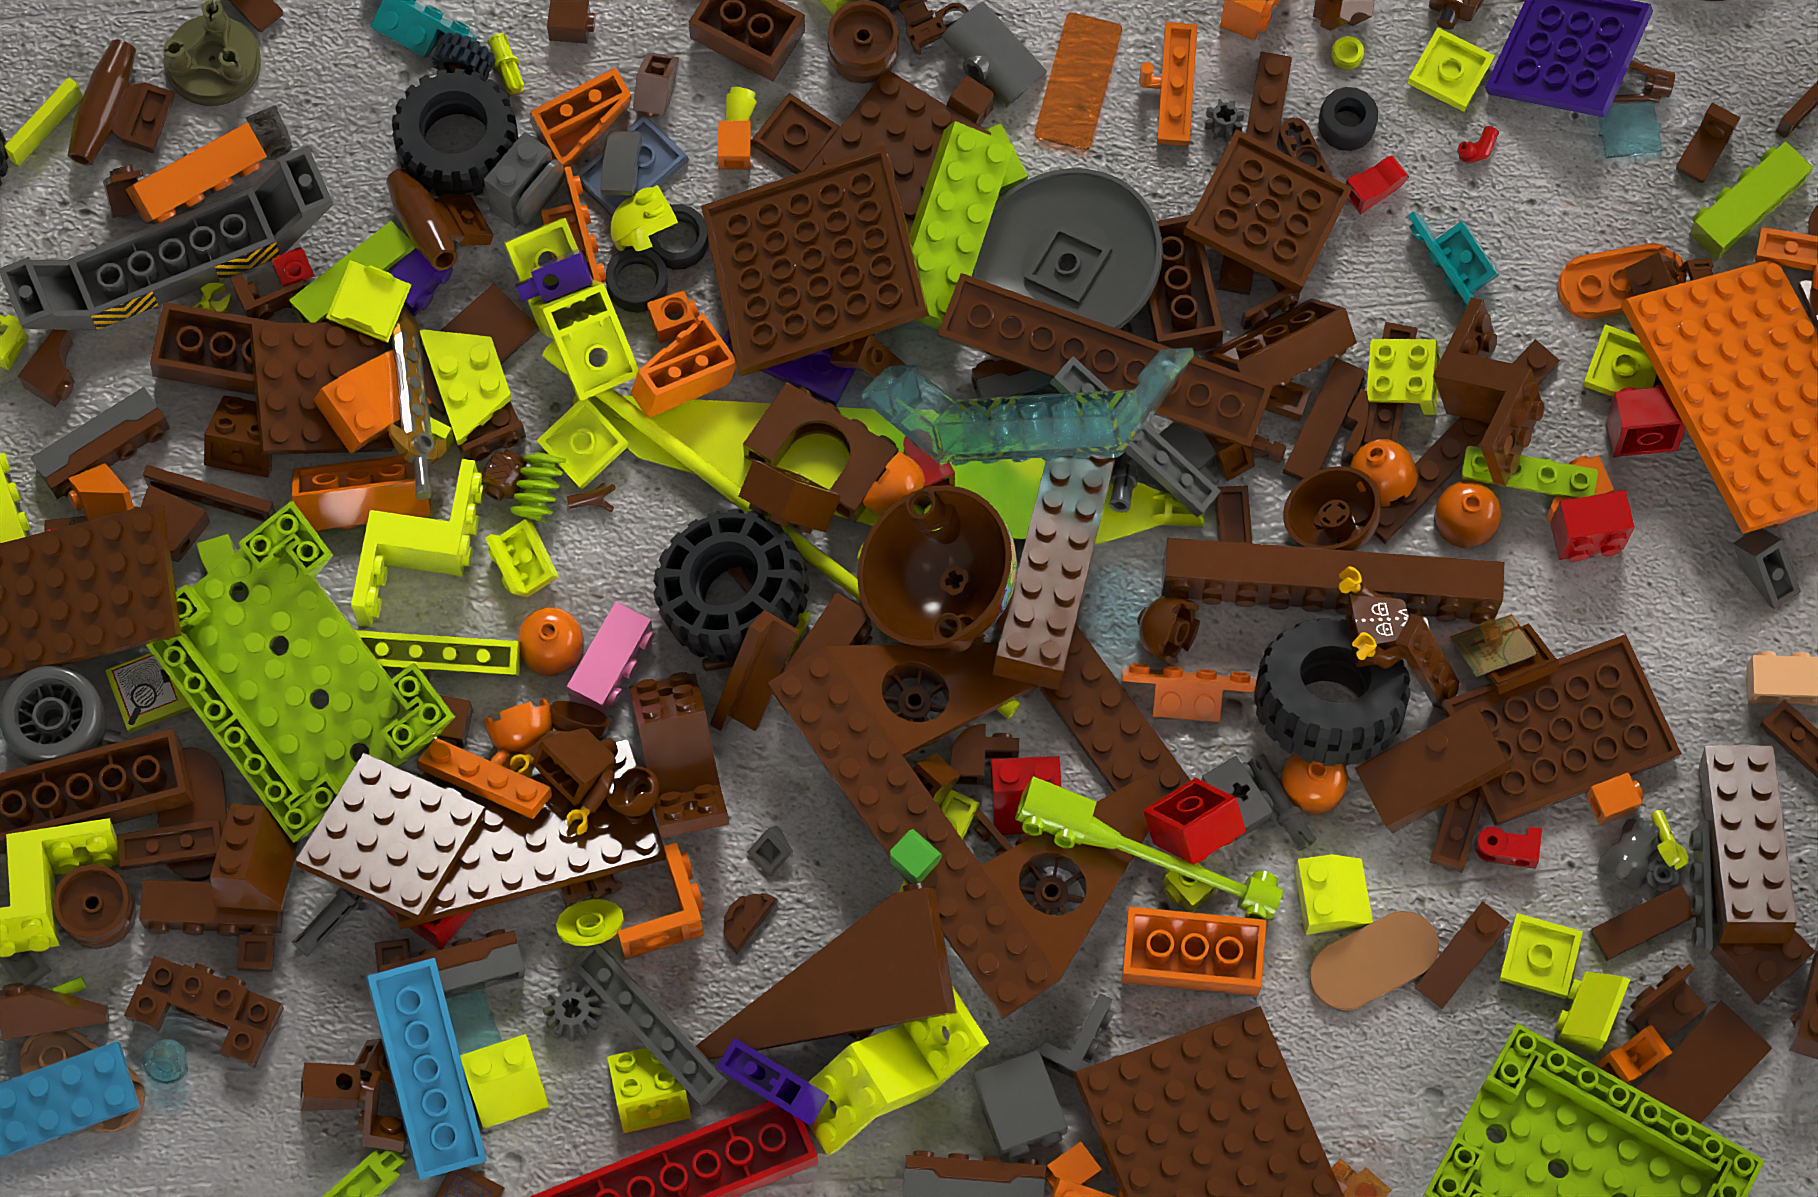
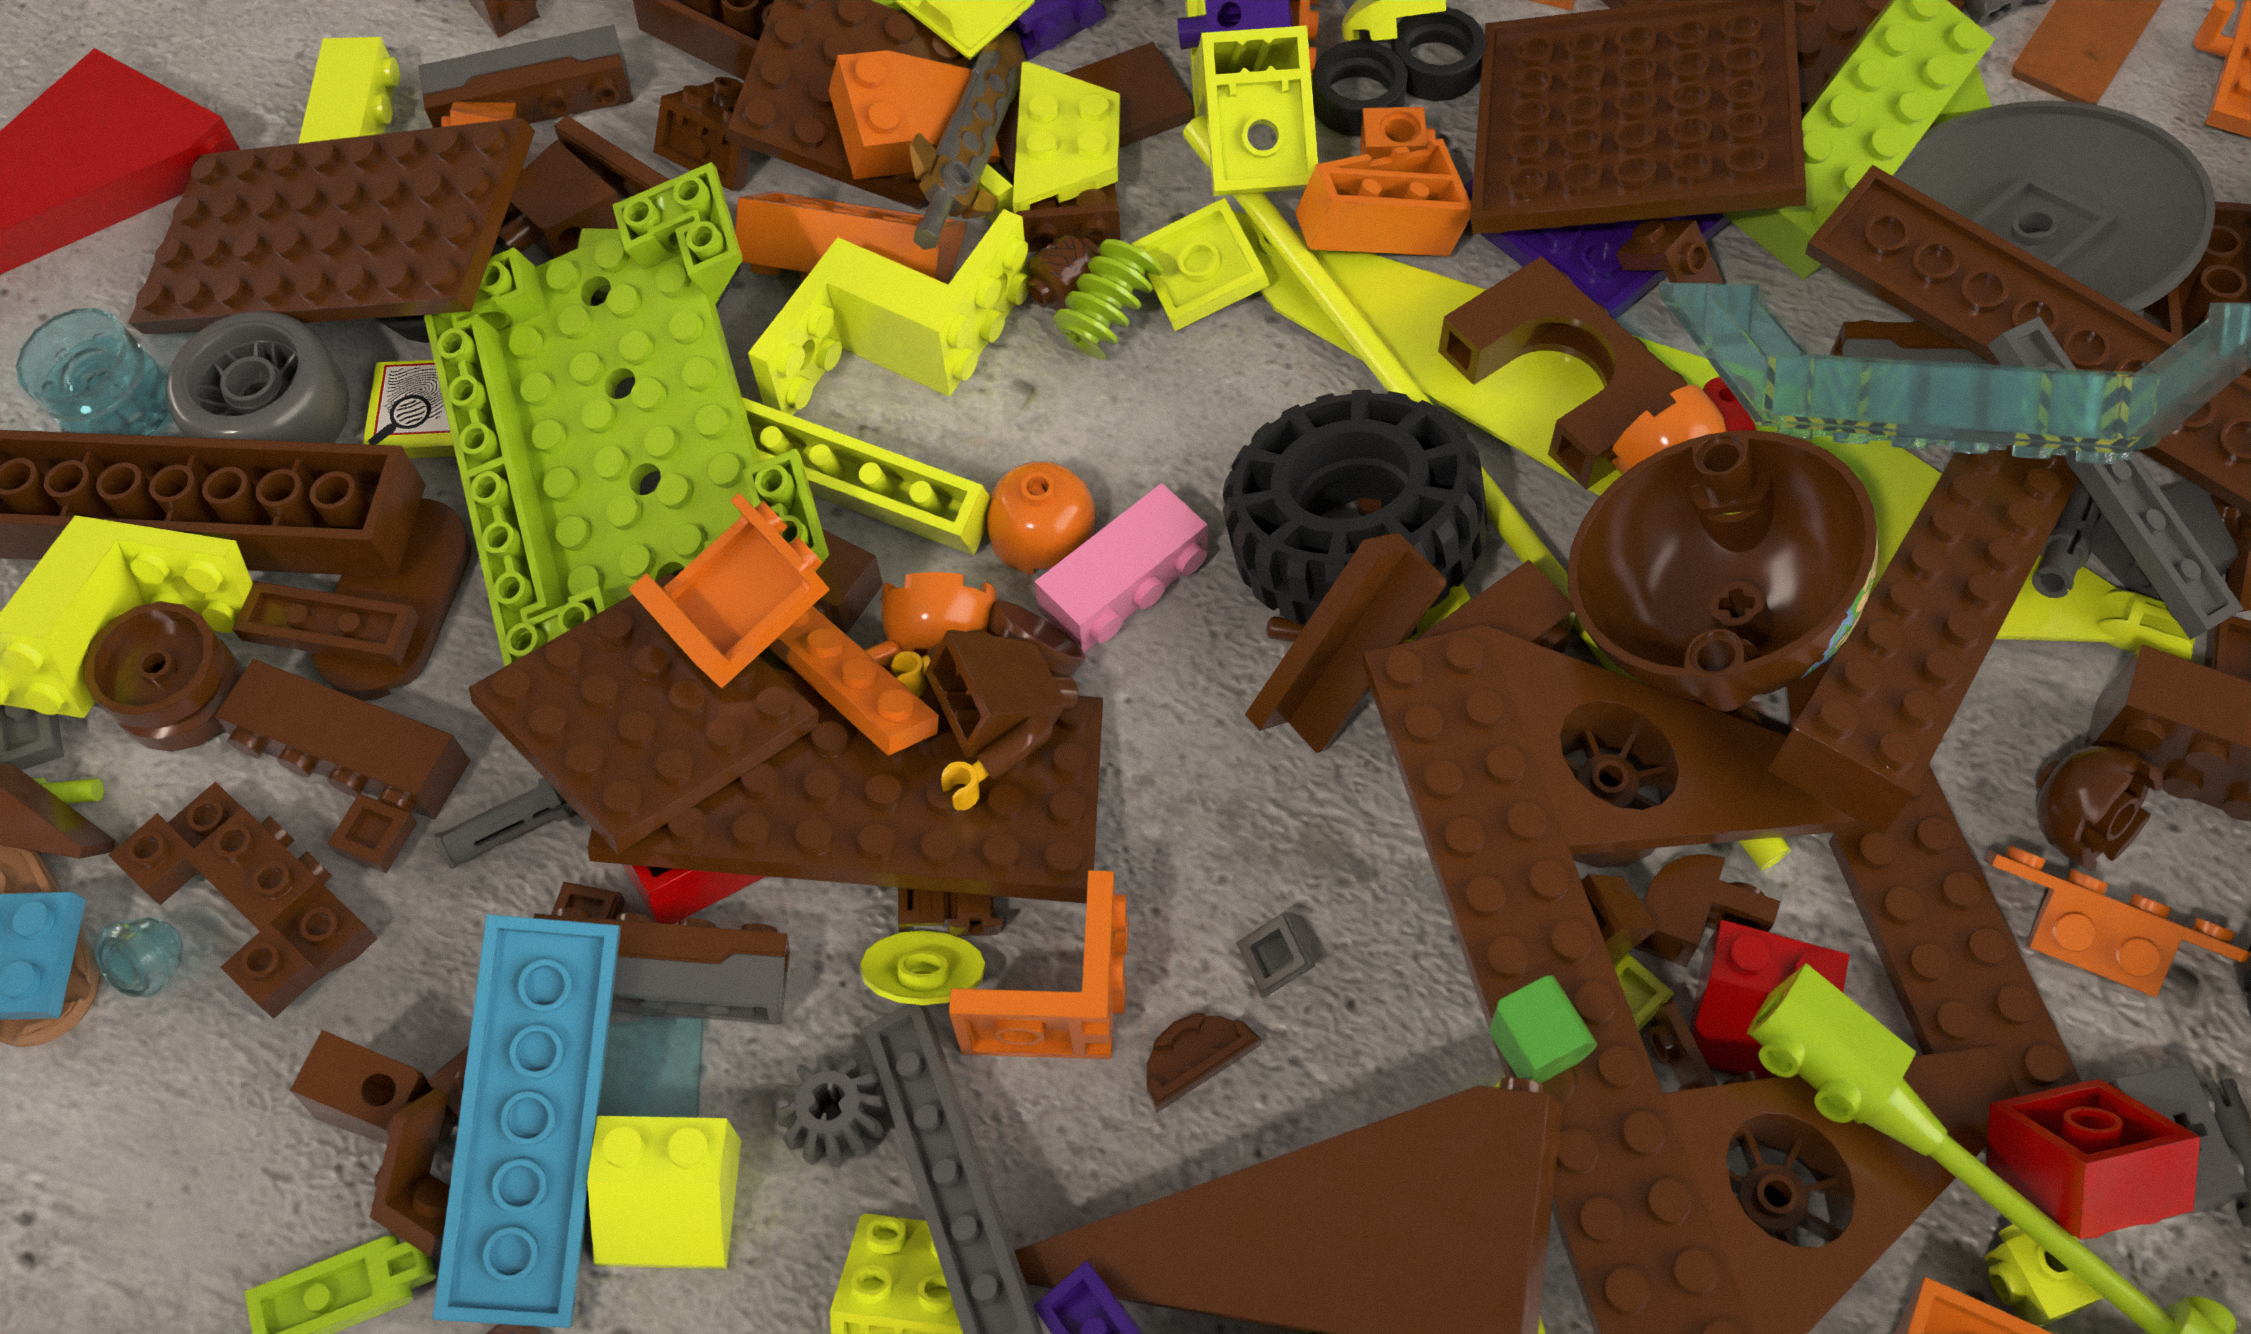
camera: 25 degrees right, 10 degrees down
reddish brown slope [210,804,301,911] -> none
neon yellow bracket [485,519,559,598] -> none
reddish brown bar [567,483,616,512] -> none
reddish brown hair [606,766,660,817] -> none
reddish brown bracket [629,672,730,838] -> none
reddish brown brick [738,459,841,534] -> none
none -> orange panel [629,493,830,689]

